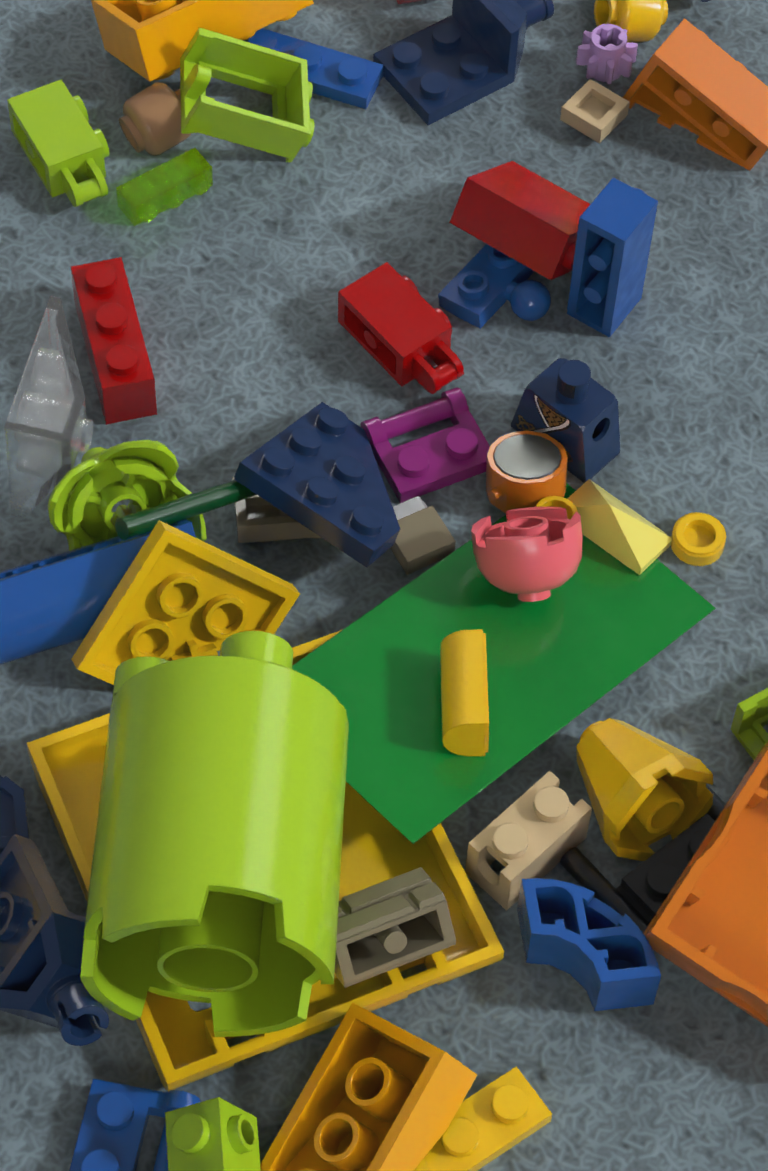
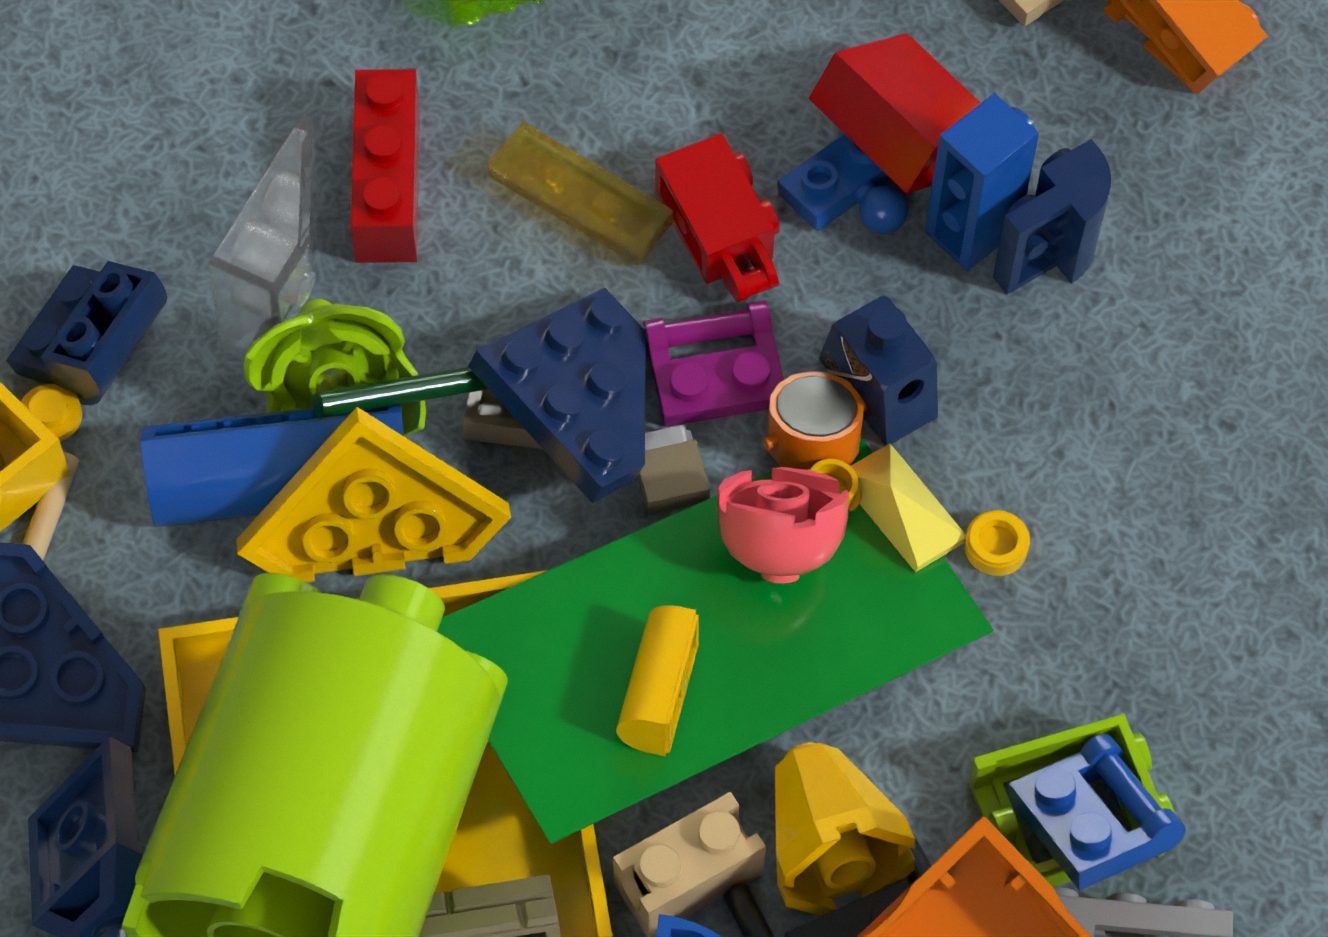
camera: 15 degrees right, 5 degrees up
none -> clear yellow plate [488,121,673,266]
none -> dark blue brick [993,139,1111,295]

